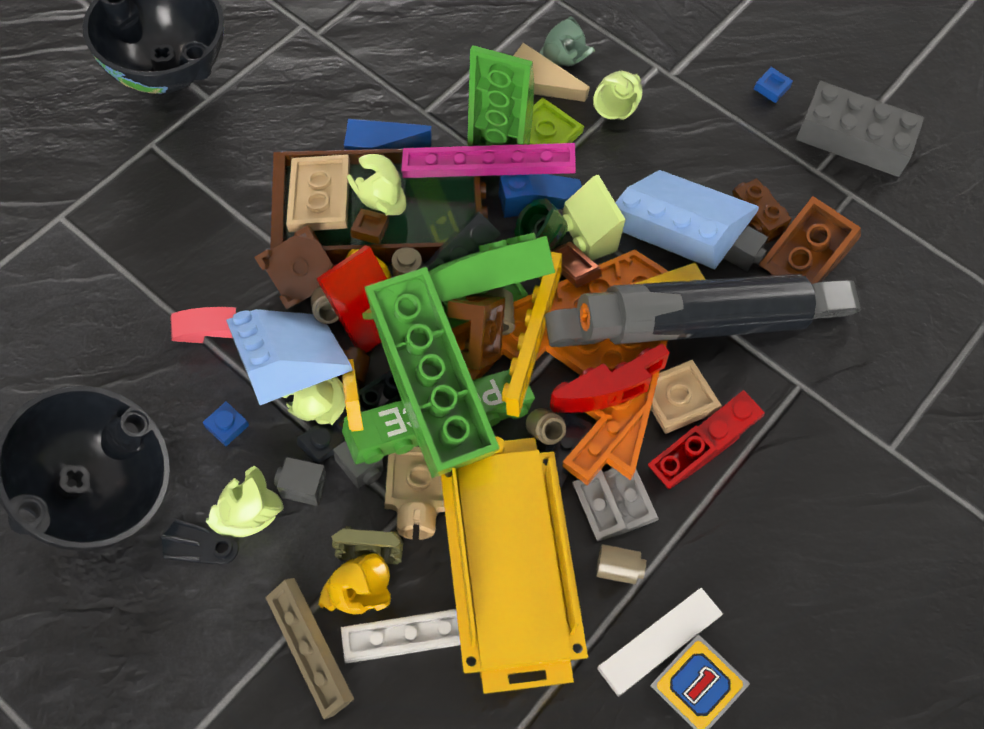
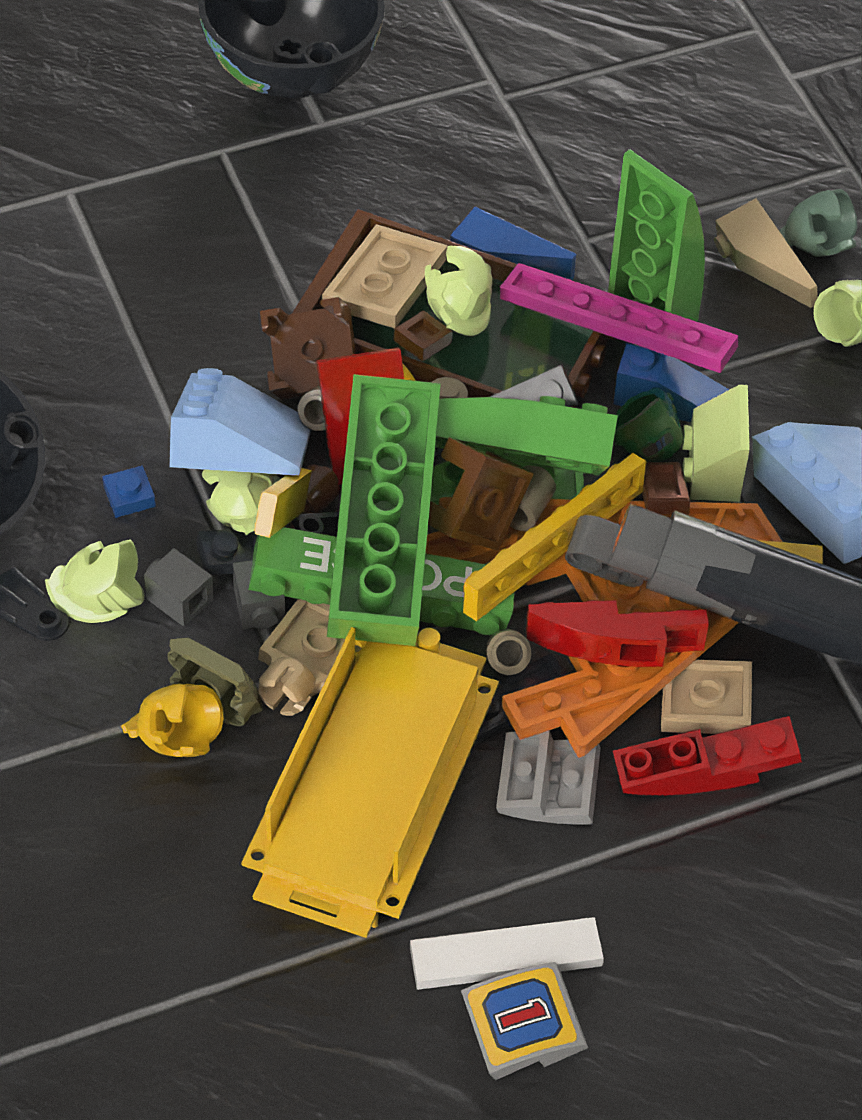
camera: 30 degrees right, 10 degrees down
coral slope [170,307,236,343] -> none
dark tan plate [266,578,354,719] -> none
white tile [341,609,460,664] -> none
lime tile [530,97,584,144] -> none
dark tan brick [596,544,646,585] -> none

